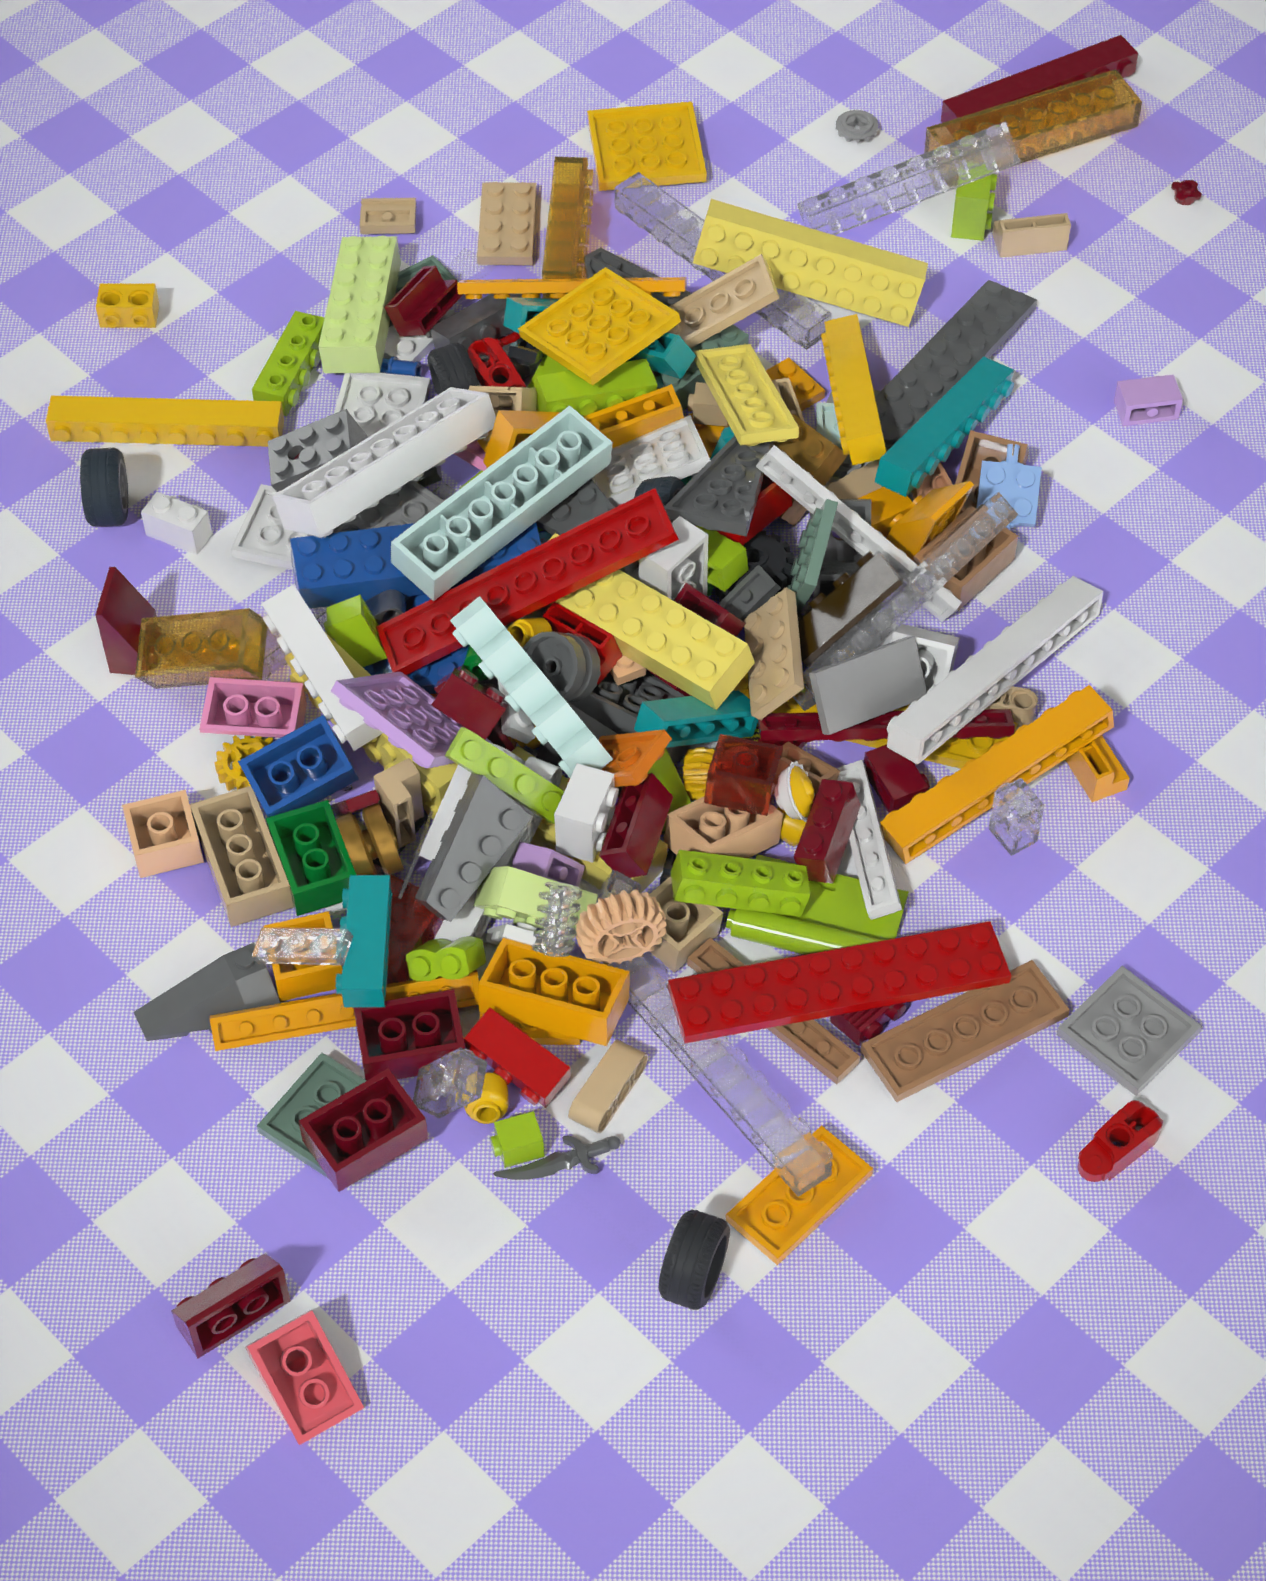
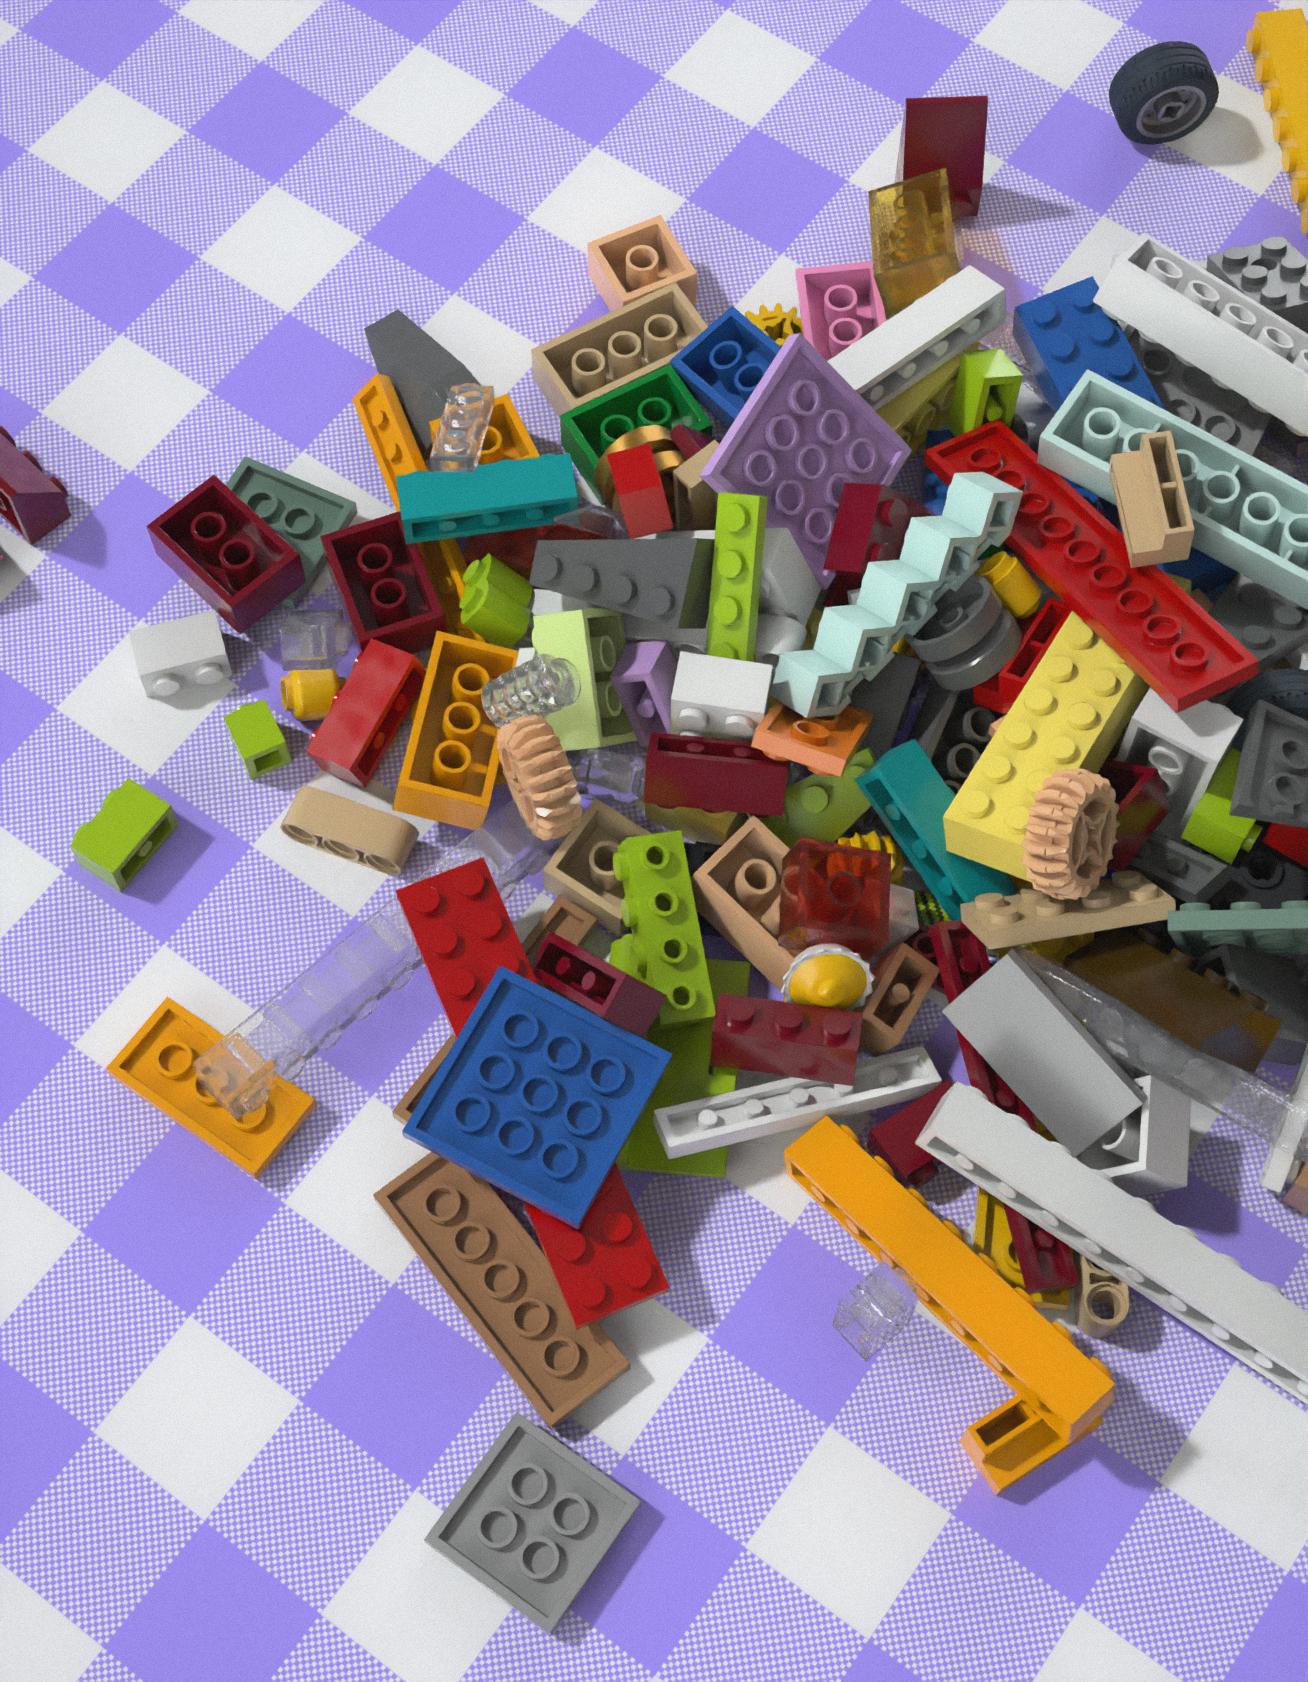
camera: 80 degrees right, 10 degrees up
white brick [141,492,212,555] -> none
dark grey piece [493,1136,621,1180] -> none
black tyre [658,1210,730,1310] -> none
red piece [1077,1100,1163,1182] -> none
none -> lime brick [70,778,179,893]
none -> white brick [128,610,233,697]
none -> blue plate [402,966,672,1229]
none -> dark red brick [530,931,667,1038]
none -> red slope [607,443,673,539]
none -> light nougat gear [1021,768,1120,900]
none -> tan piece [1109,430,1195,568]

